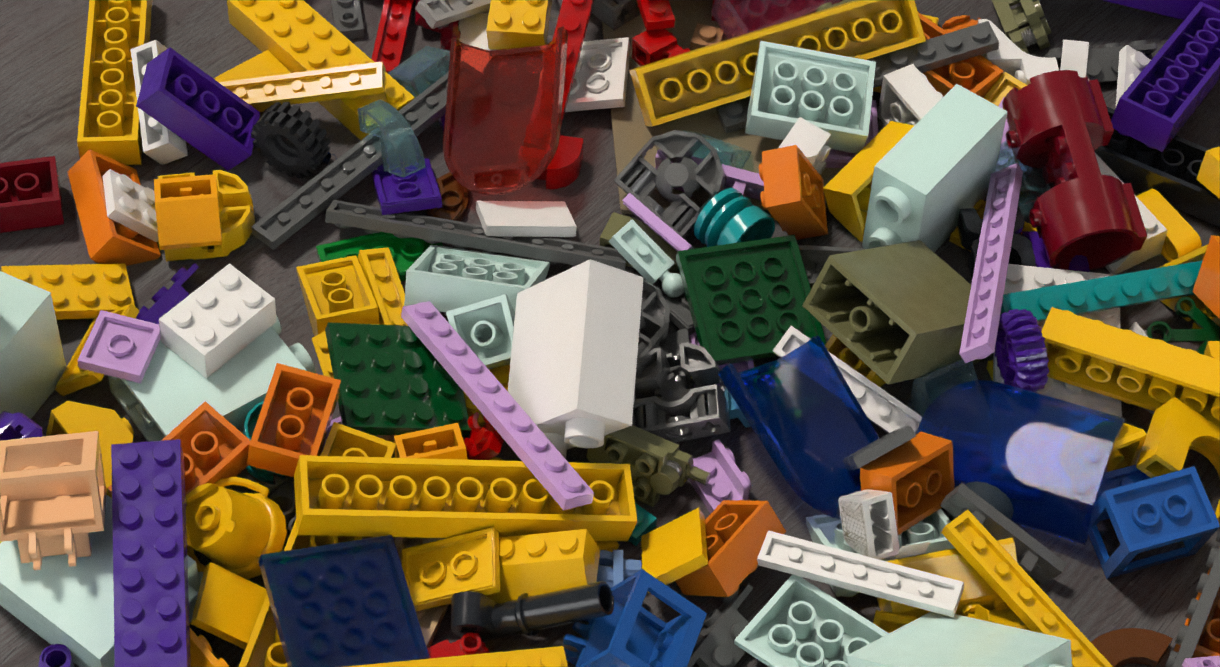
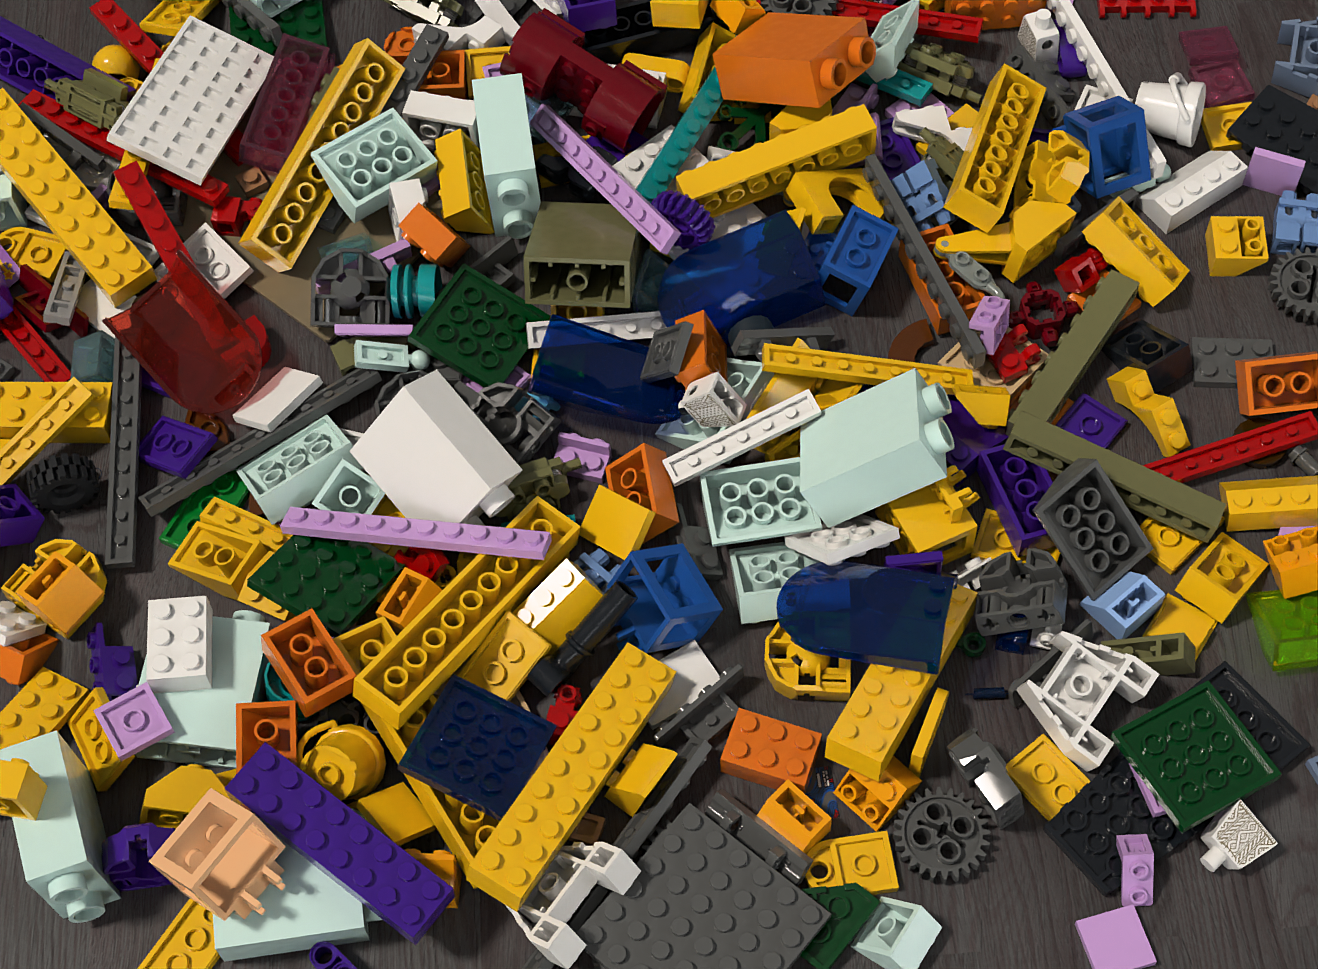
camera: 40 degrees left, 10 degrees up
clear light blue brick [358,99,426,178] -> none

